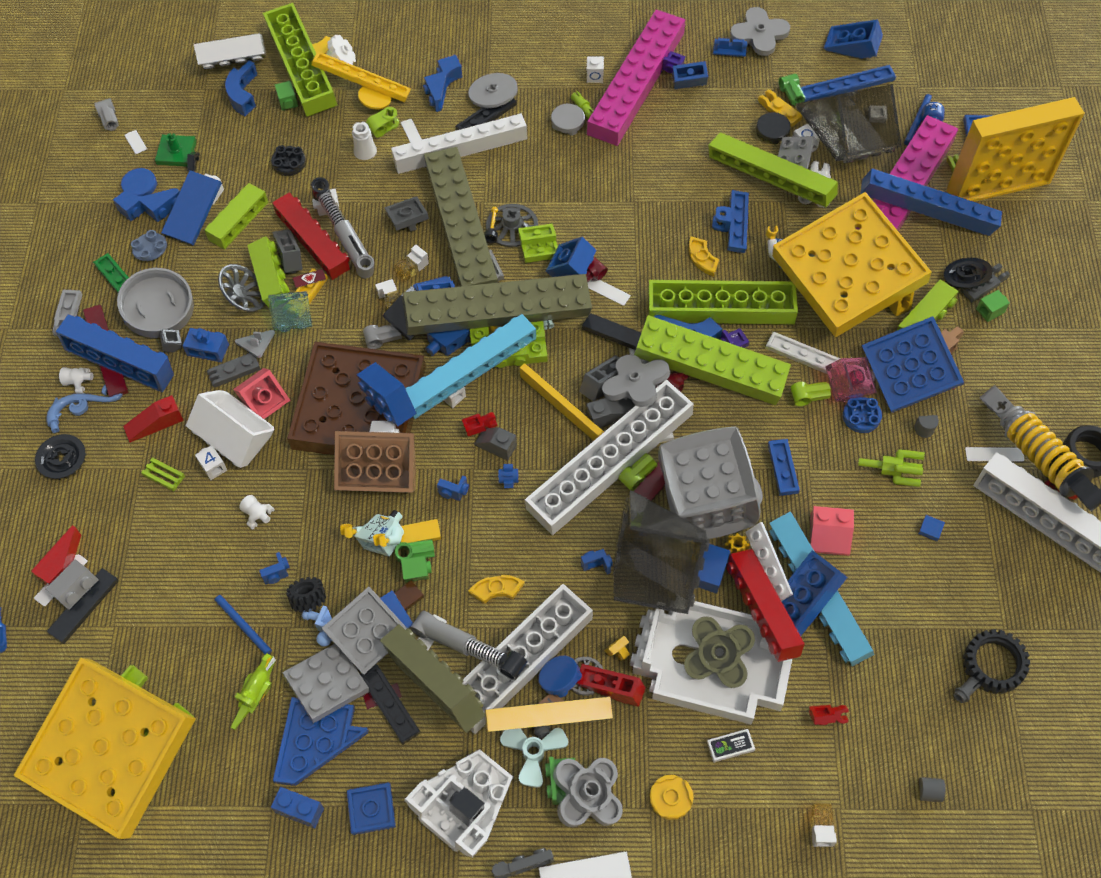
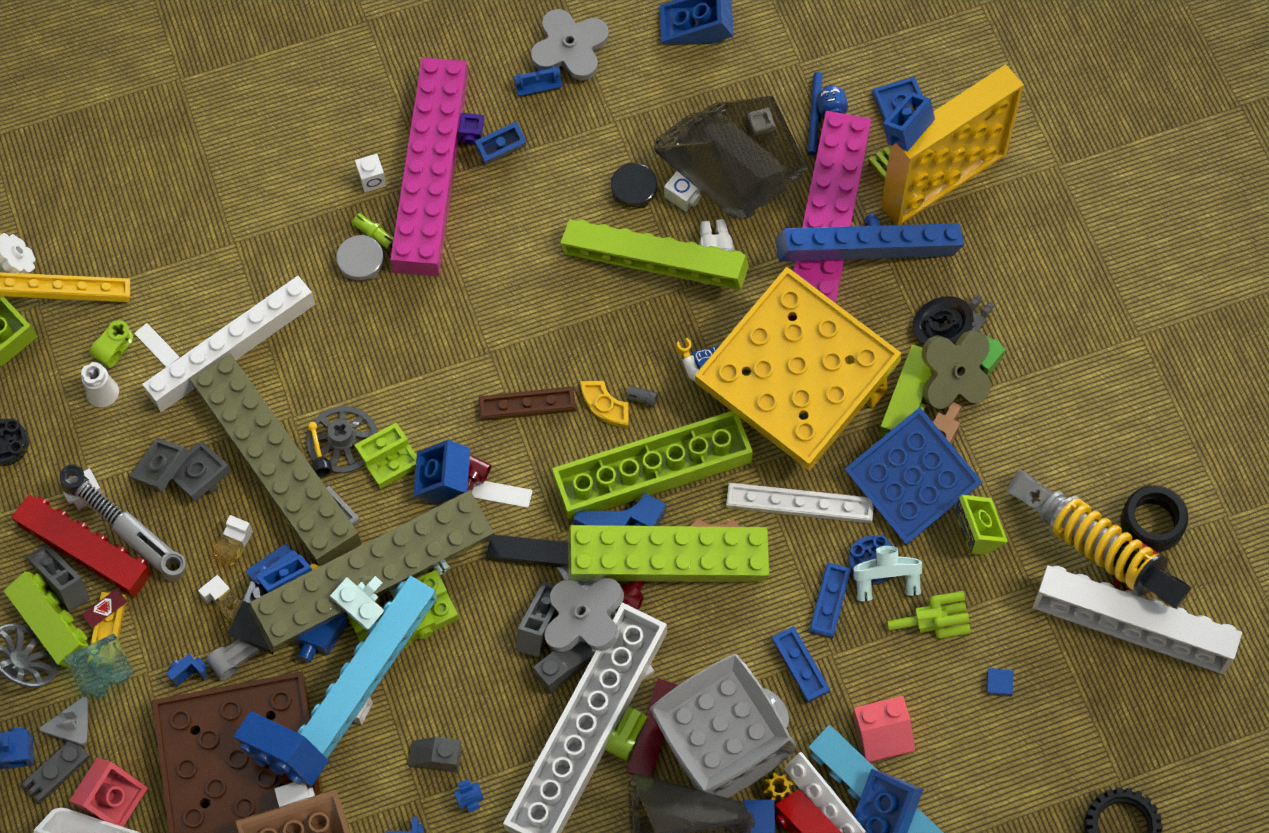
camera: 20 degrees left, 5 degrees up
yellow piece [358,86,391,109] -> none
blue arch [423,55,463,112] -> none
black tile [455,98,517,131] -> none
red plate [461,412,498,437] -> none
light grey piece [469,73,518,108] -> none
yellow tile [520,364,604,441] -> none
blue plate [712,190,749,253] -> none
dark purple bracket [720,328,749,348] -> none
yellow hinge [758,89,803,128] -> none
bright green piece [778,73,805,106] -> none
light grey piece [778,136,818,169] -> none
lime piece [790,382,831,407] -> none
blue tile [800,65,896,104] -> none
clear pink slope [825,357,877,402] -> none
dark grey brick [914,415,939,438] -> none
white sticker [965,447,1024,461] -> none
none -> dark grey hinge [129,438,190,492]
none -> blue bracket [166,653,209,687]
none -> light aqua hinge [329,576,384,630]
none -> reddish brown tile [479,386,576,421]
none -> dark grey pin [626,385,658,408]
none -> blue tile [809,562,851,639]
none -> light aqua connector [854,546,922,601]
none -> blue brick [883,92,935,152]
none -> olive plant [922,331,991,409]
none -> lime slope [955,495,1008,555]

